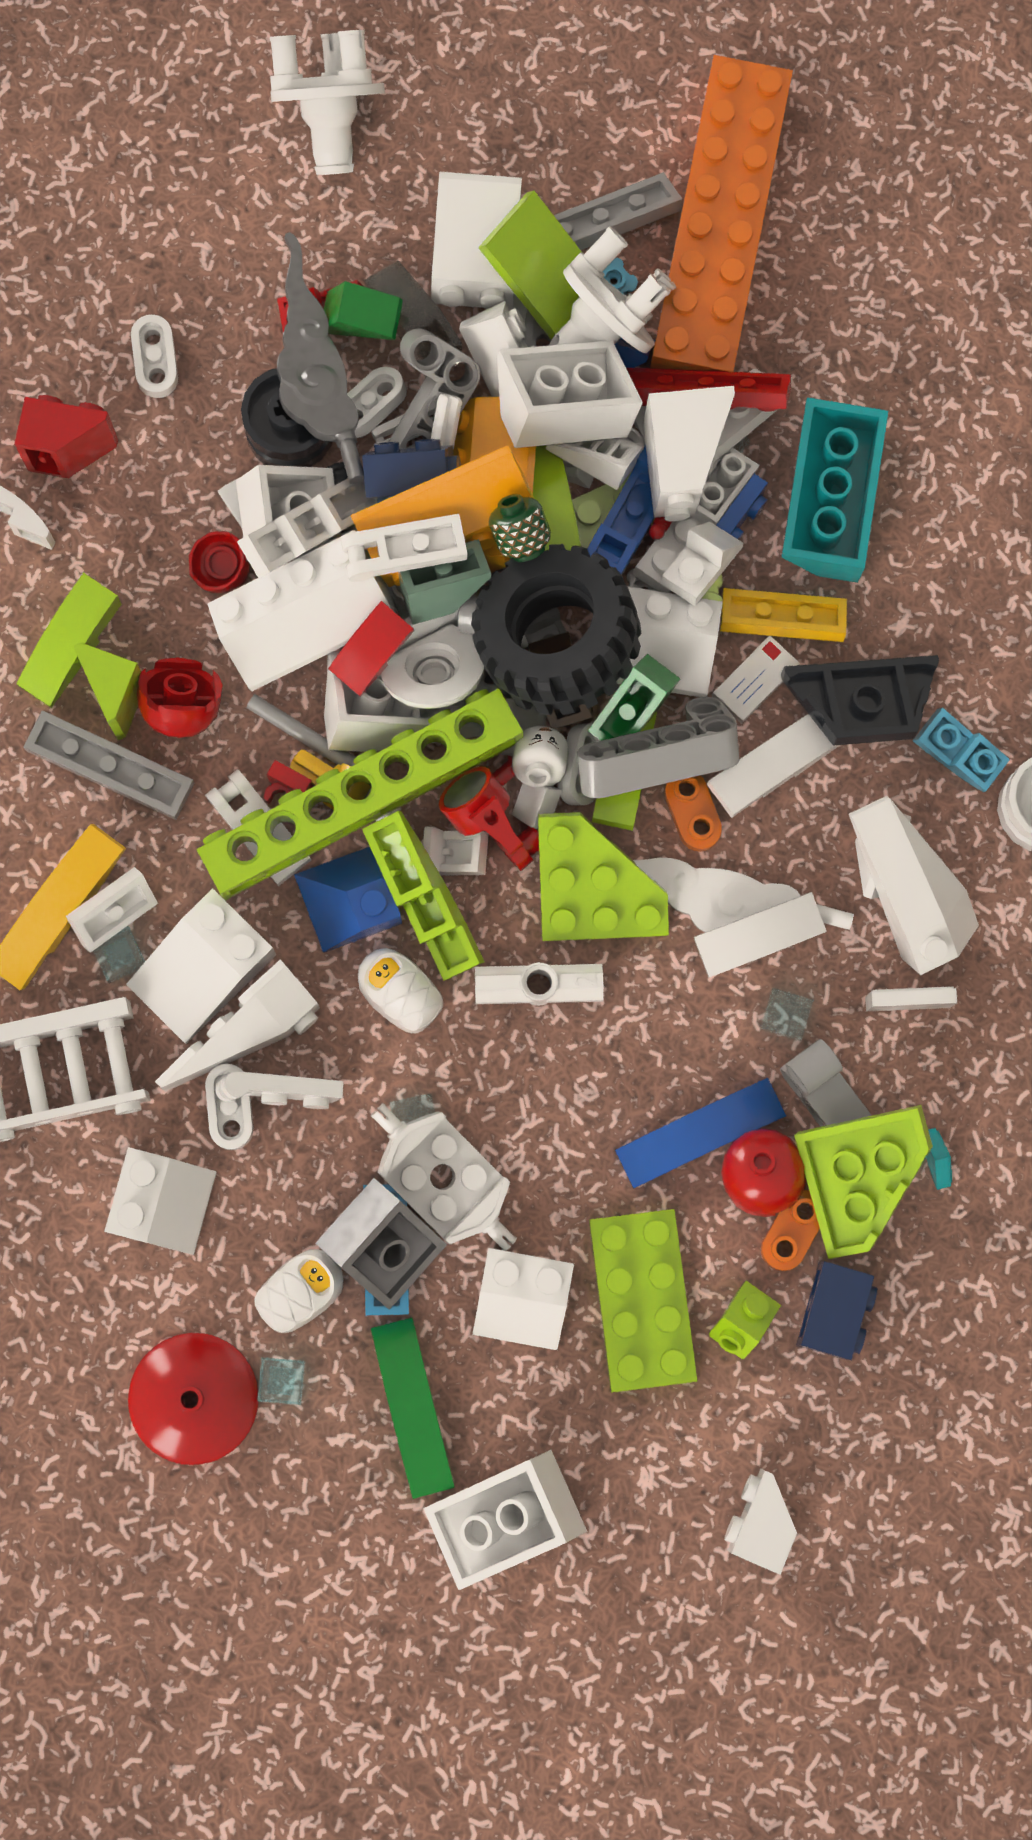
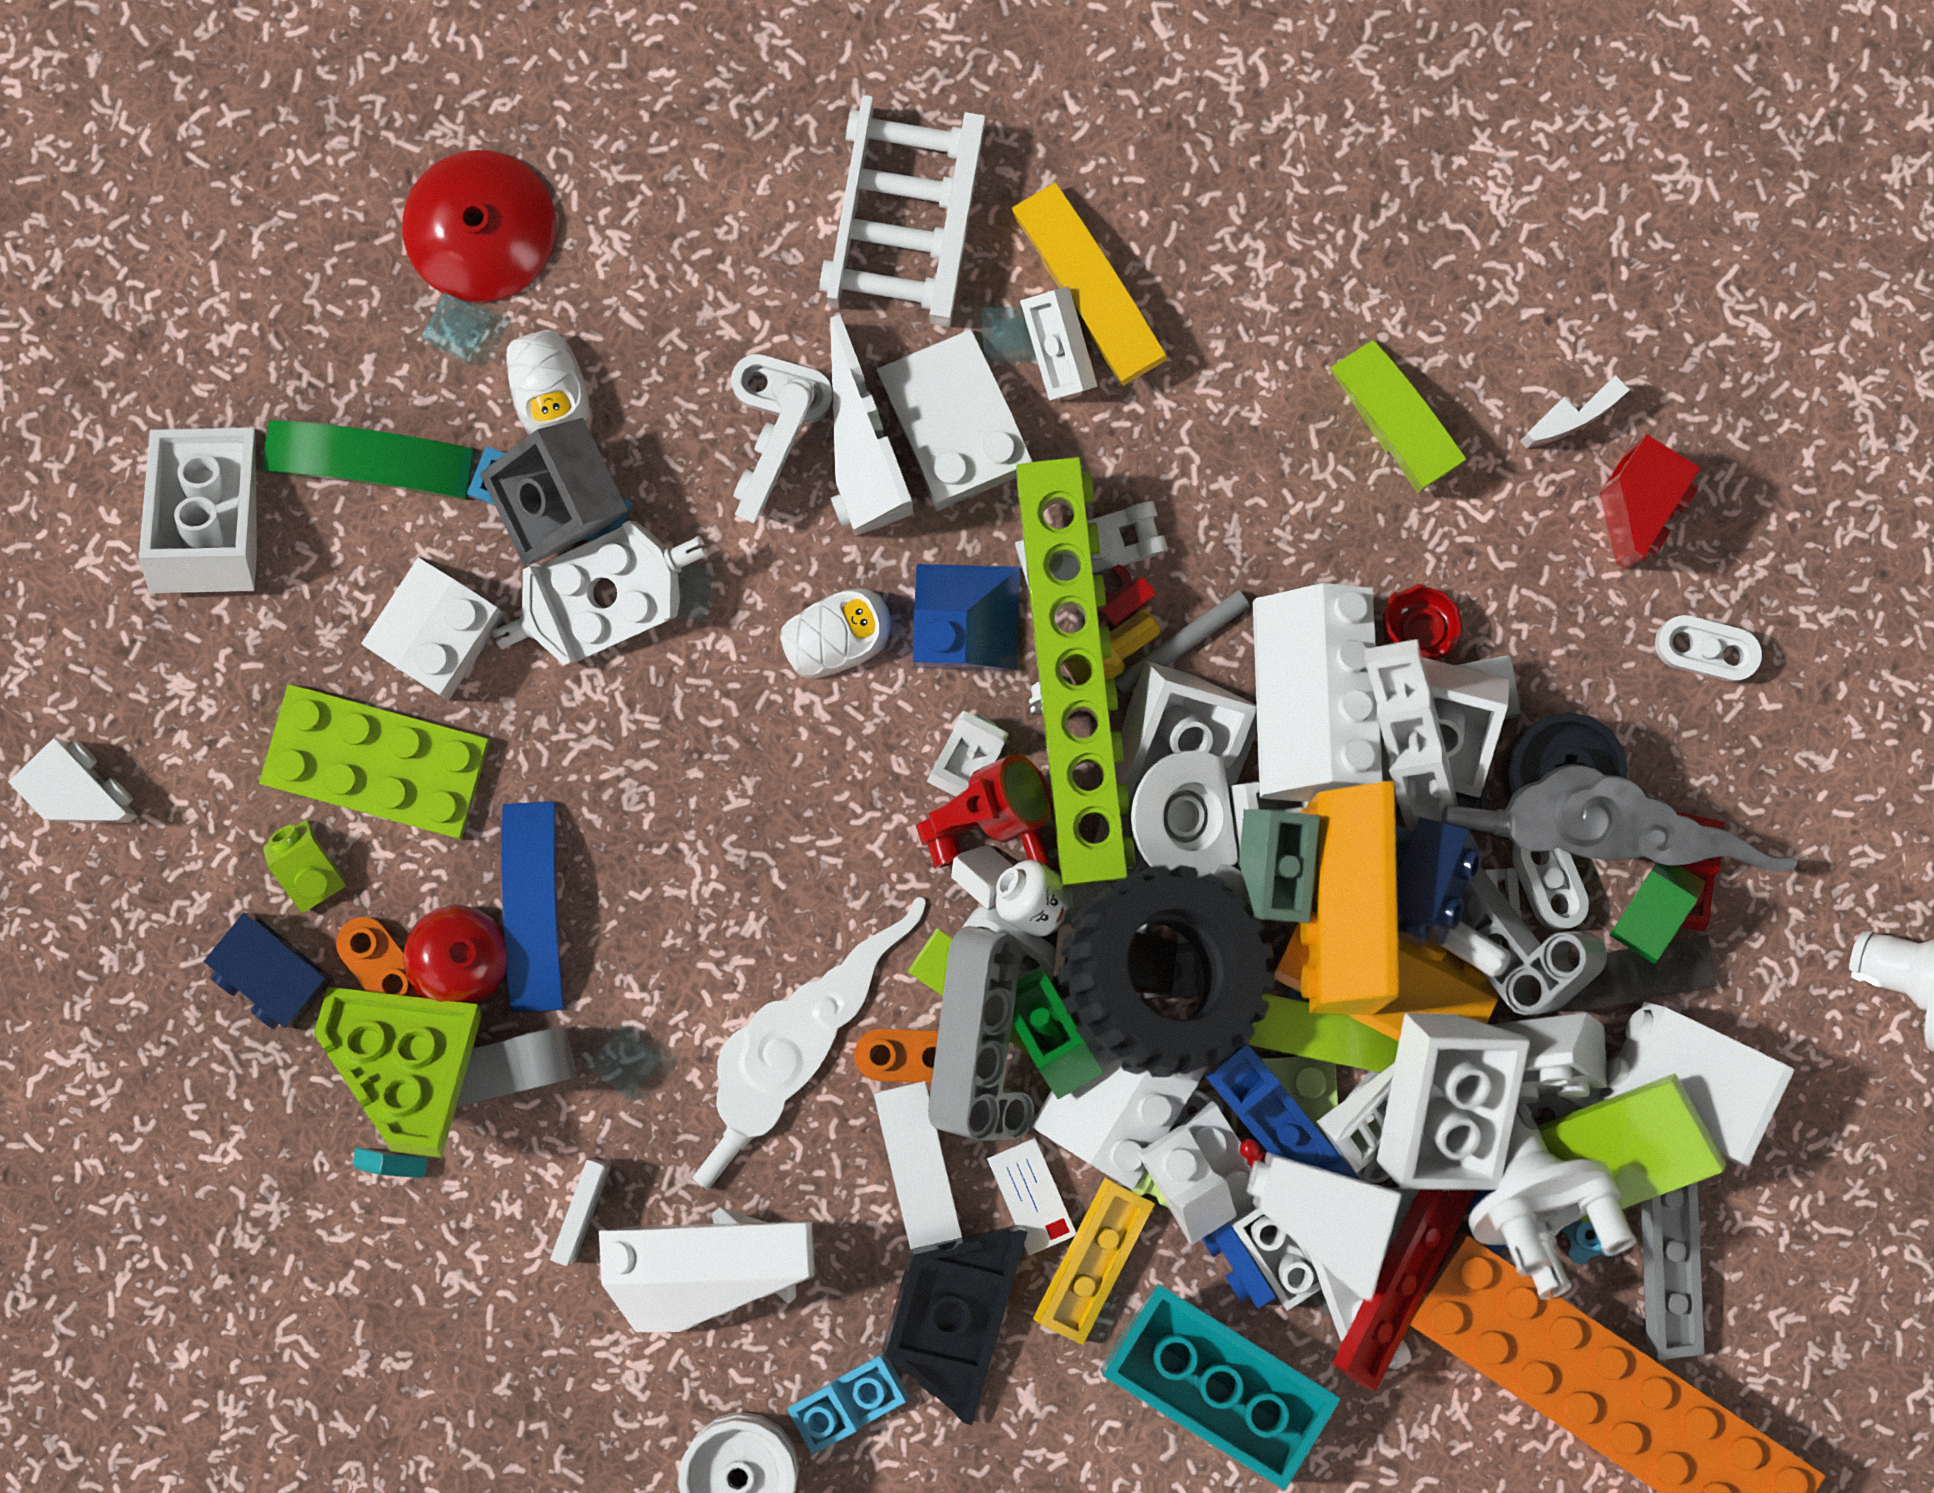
camera: 120 degrees right, 5 degrees up
light grey plate [23,710,195,820] -> none
lime slope [73,642,141,740] -> none
white slope [104,1147,217,1255] -> none
red cylinder [137,657,223,738] -> none
red slope [328,601,414,697] -> none
white plate [340,514,468,582] -> none
lime slope [362,811,485,981] -> none
white piece [475,962,604,1006] -> none
dark green head [489,494,551,562] -> none
lime plate [538,812,669,941] -> none
white slope [693,892,827,977] -> none

